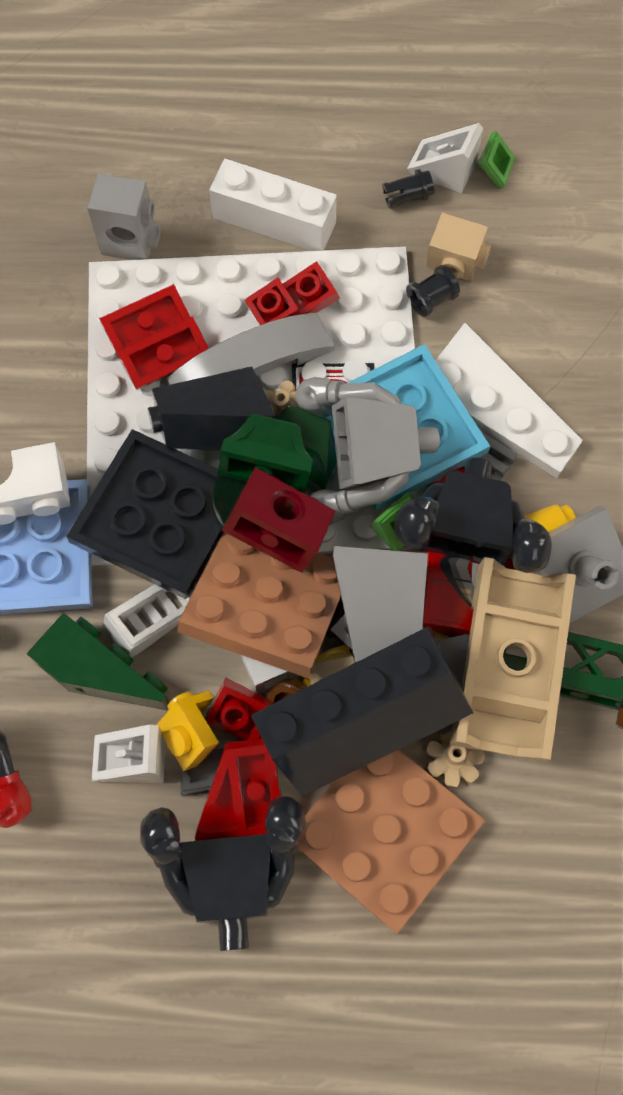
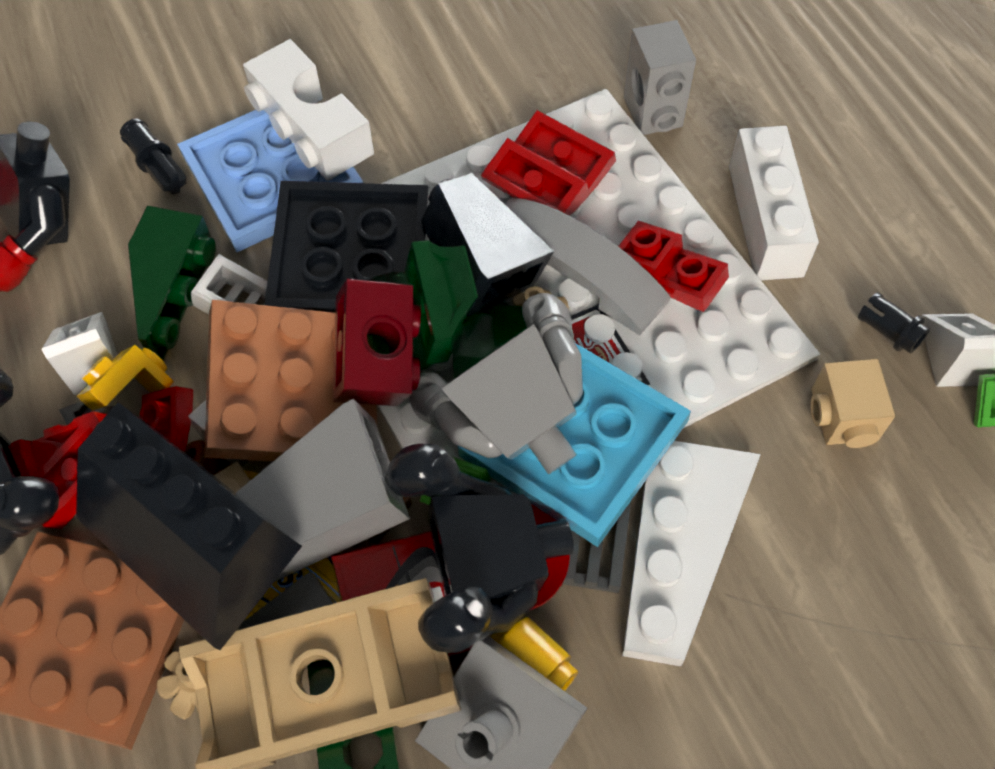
camera: 65 degrees right, 10 degrees down
black bush [406,265,460,317] -> none

